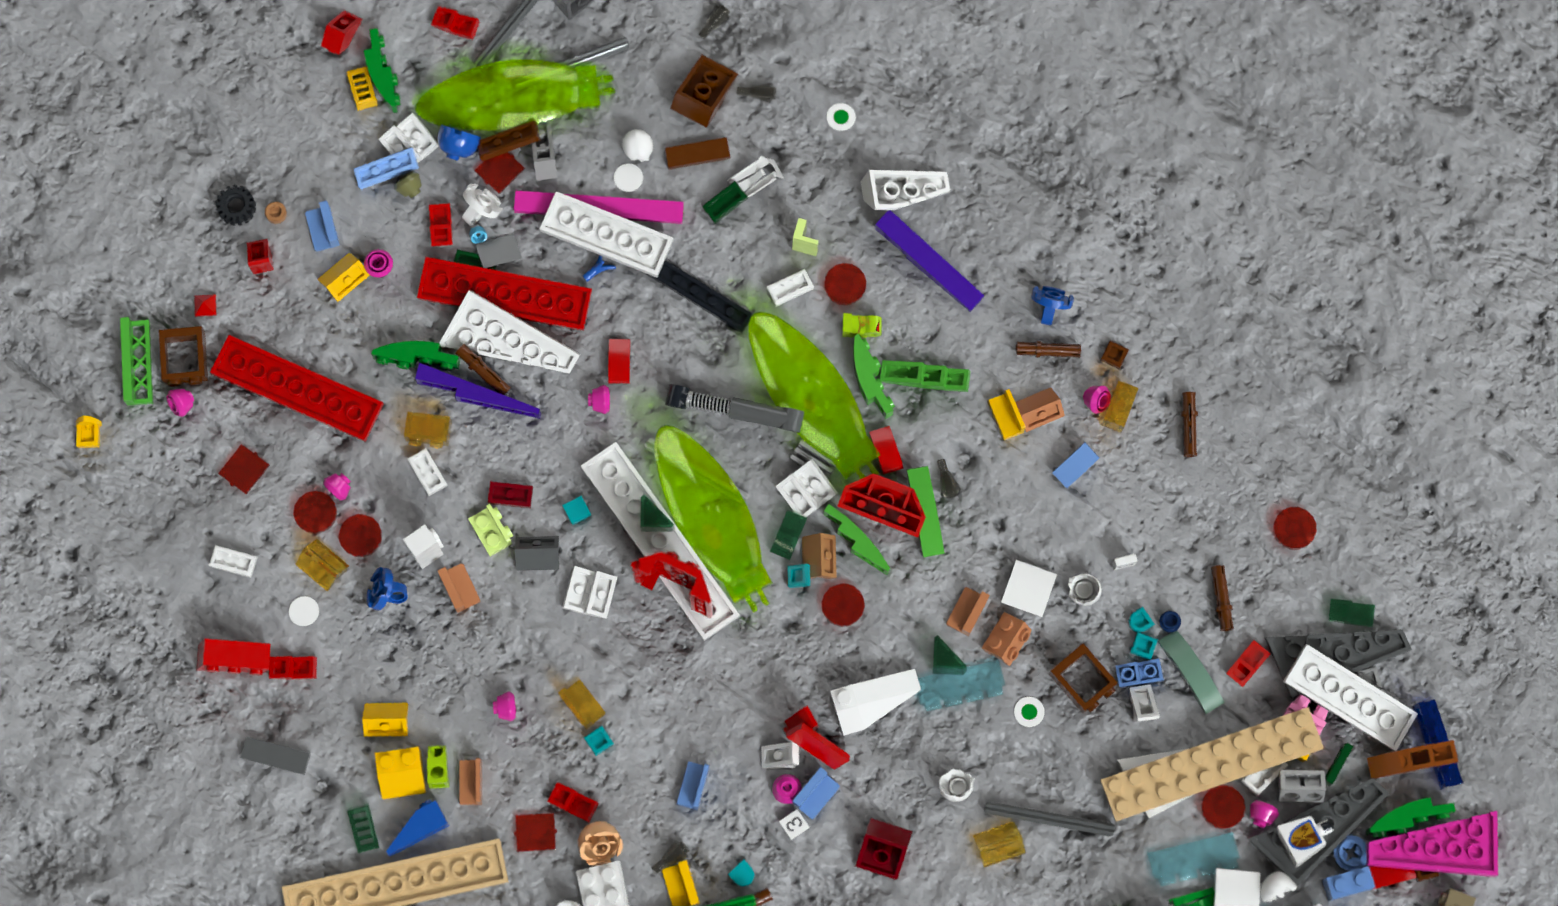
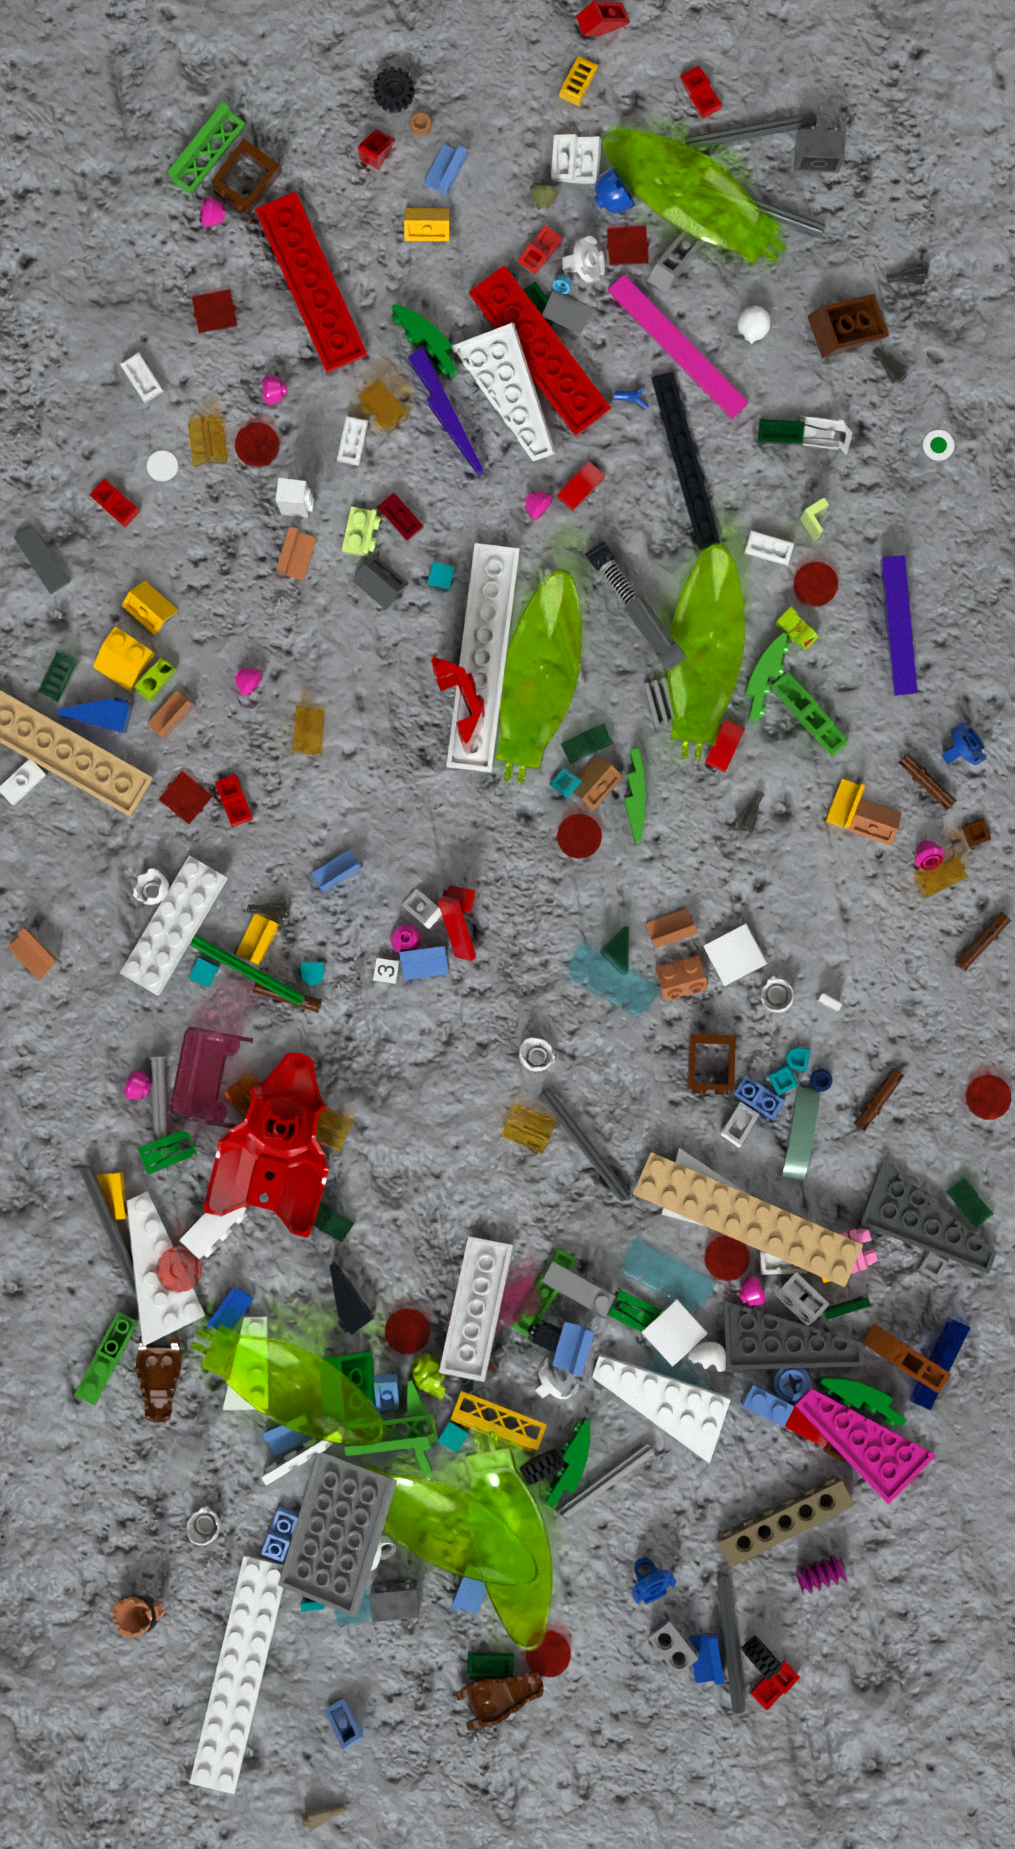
camera: 45 degrees right, 10 degrees up
yellow tile [76,415,102,448] -> none
red slope [194,294,217,317] -> none
red wedge [196,639,271,676] -> none
clear red tile [293,491,337,534] -> none
light blue tile [353,147,419,190] -> none
green slope [364,28,401,113] -> none
dark pink cone [364,249,393,278] -> none
blue tile [366,567,408,611] -> none
reddish brown pin [455,344,511,395] -> none
reddish brown tile [478,120,540,161] -> none
white plate [540,191,674,278] -> none
white slope [562,566,617,619] -> none
light nougat cylinder [577,821,623,866] -> none
teal tile [584,726,614,756] -> none
white sticker [614,164,643,192] -> none
clear green slope [640,494,675,532] -> none
reddish brown tile [665,137,731,170] -> none
white slope [775,459,838,521] -> none
white wedge [831,669,921,736] -> none
red wedge [837,473,926,538] -> none
dark red slope [855,818,913,880] -> none
white wedge [860,170,950,210] -> none
bright green slope [906,466,945,557] -> none
white sticker [1014,697,1045,727] -> none
medium blue slope [1052,442,1100,488] -> none
red slope [1226,640,1271,687] -> none
torso [1275,816,1333,868] -> none
white plate [1283,644,1418,751] -> none

